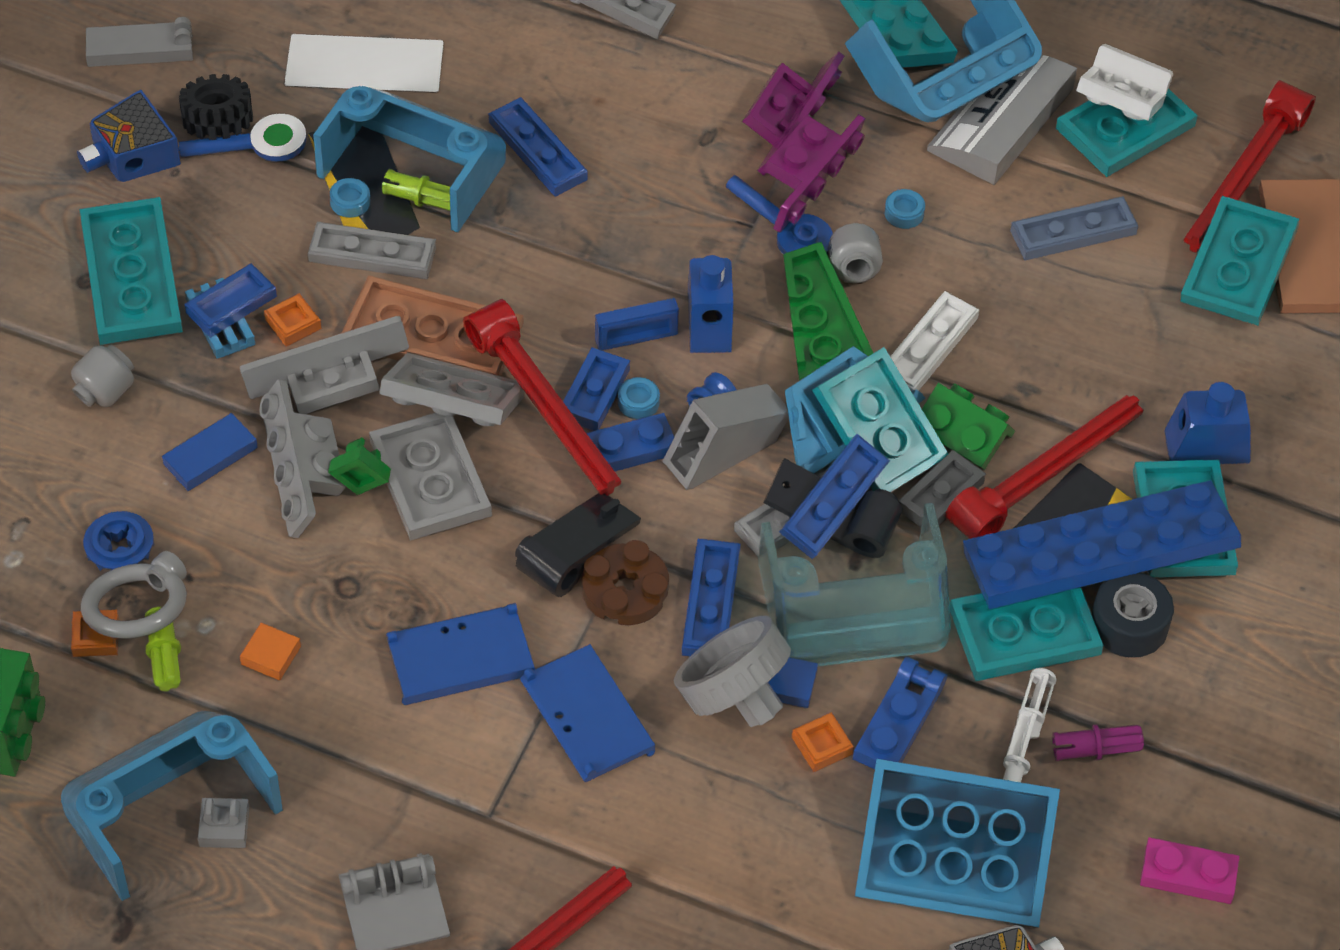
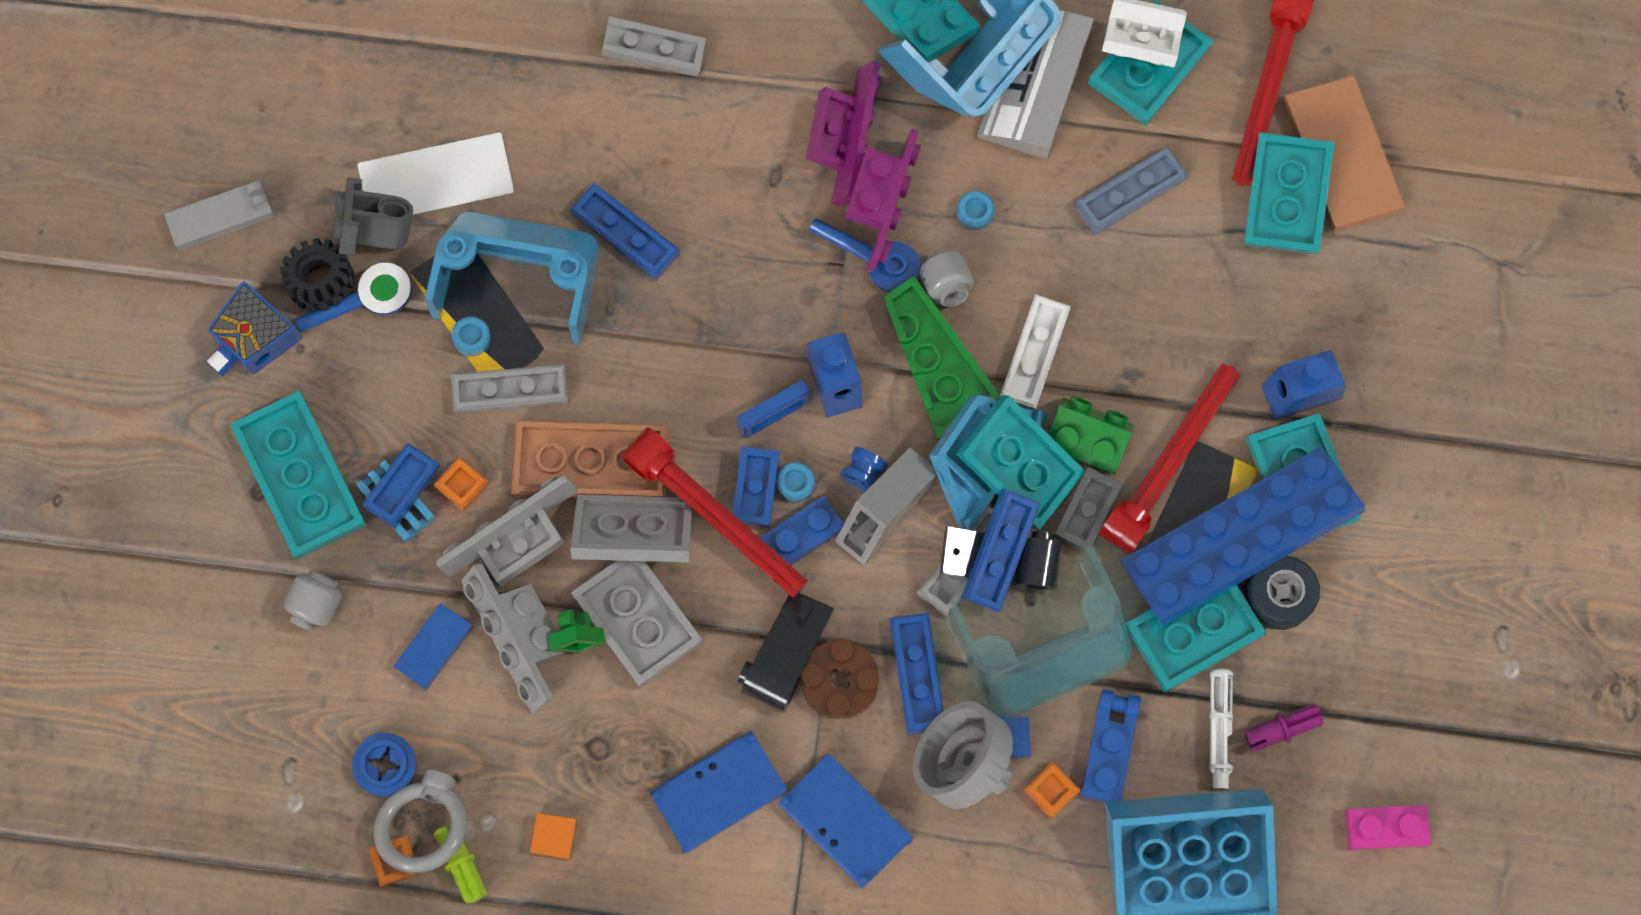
camera: 15 degrees left, 20 degrees up
lime axle [382,169,451,211] -> none
none -> dark grey pin [333,177,414,256]

